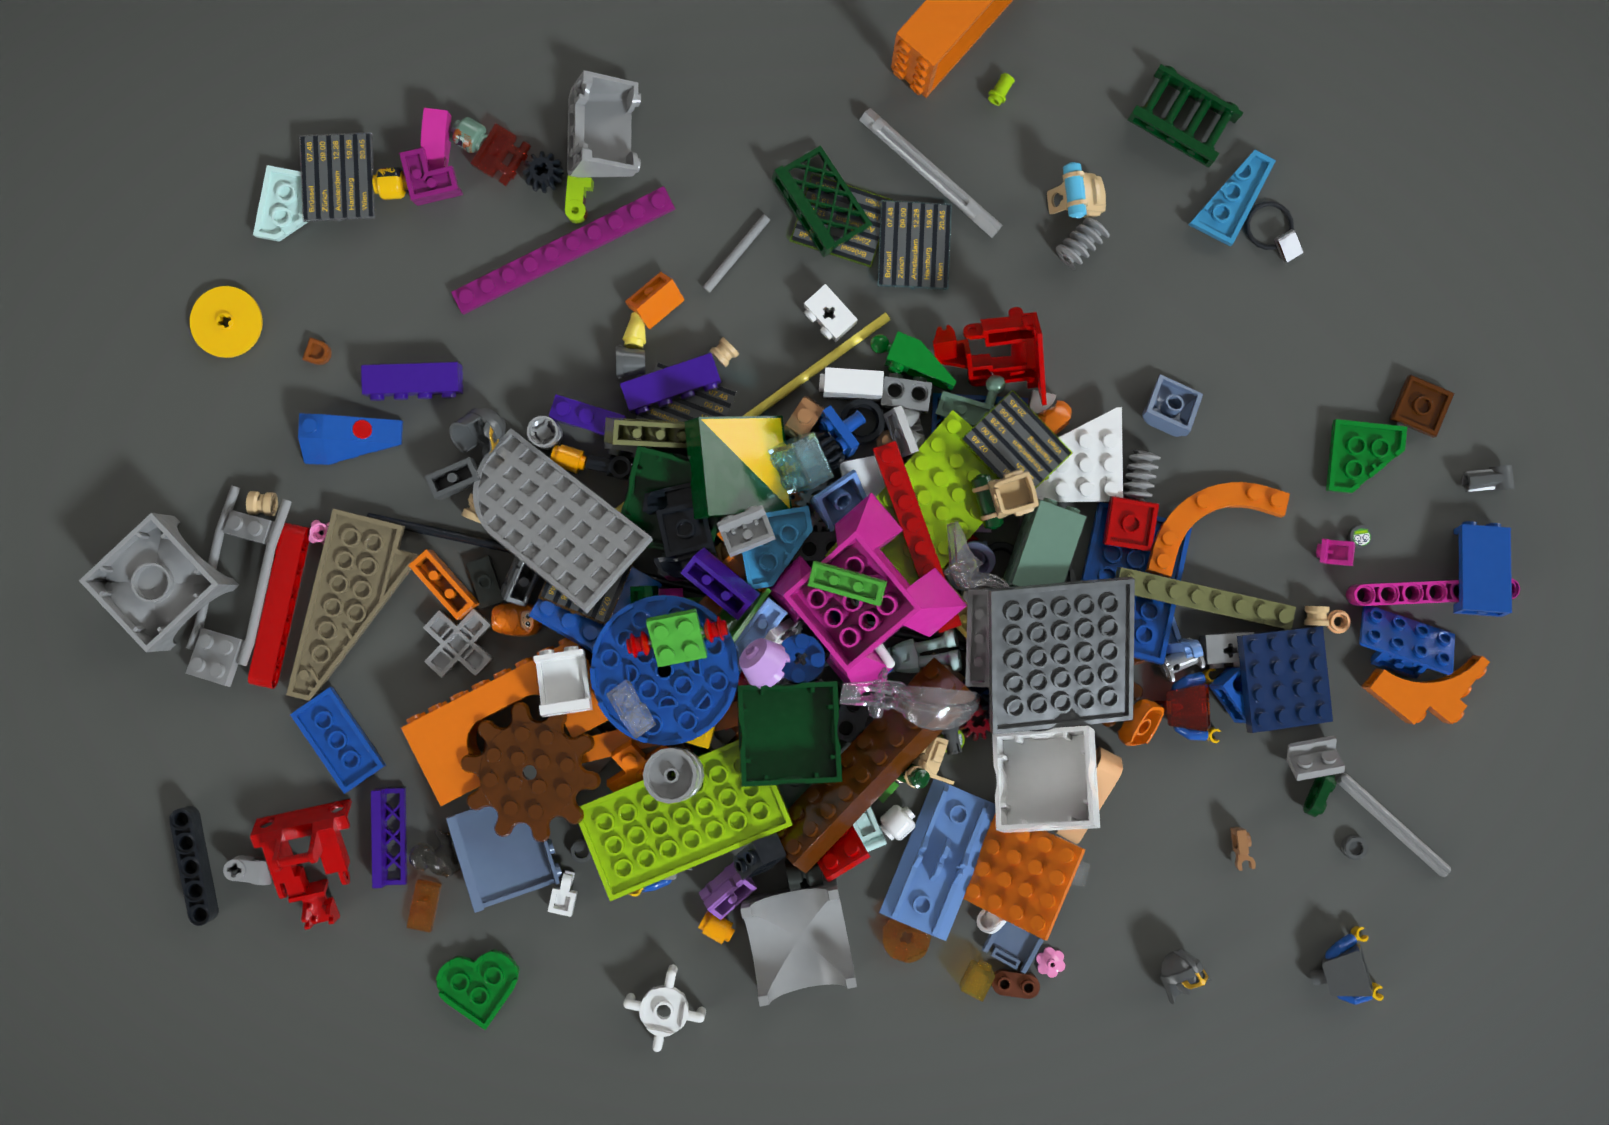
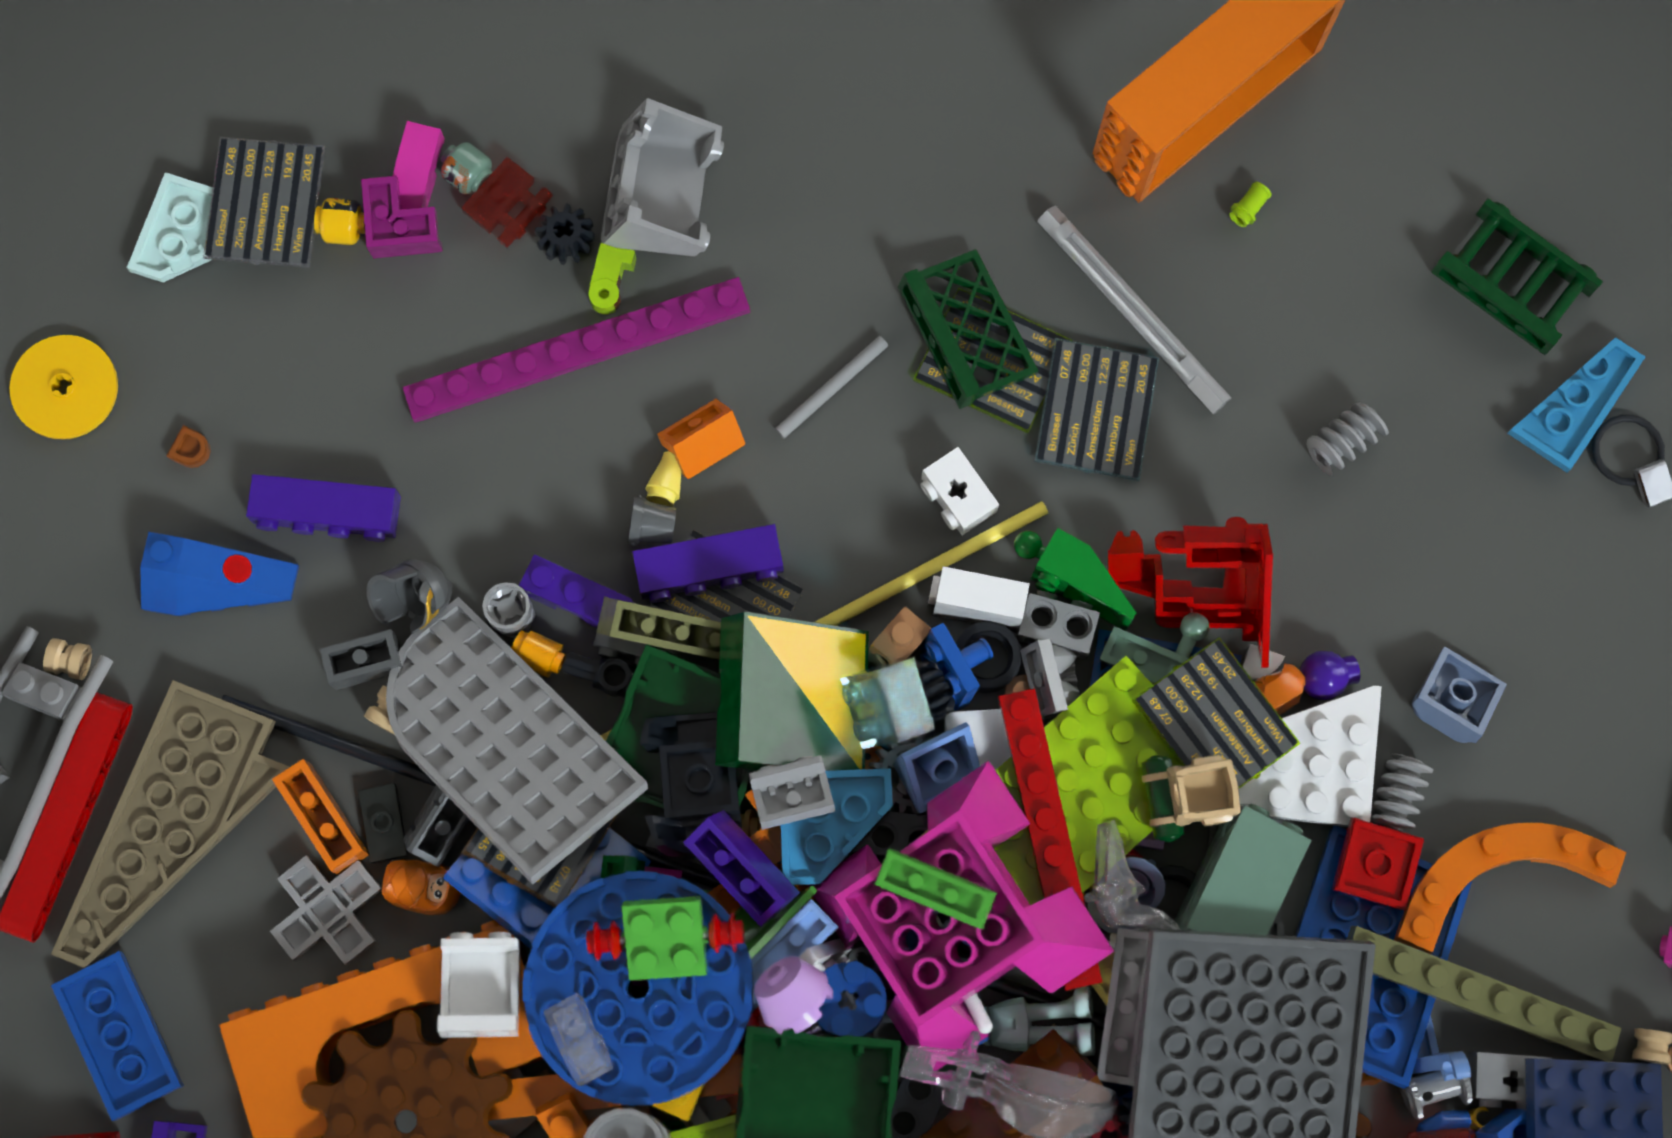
camera: 10 degrees right, 10 degrees down
bright pink plate [308,520,329,545] -> none
tan wheel [709,337,739,368] -> none
tan piece [1047,162,1106,218] -> none
none -> dark purple piece [1299,651,1361,701]

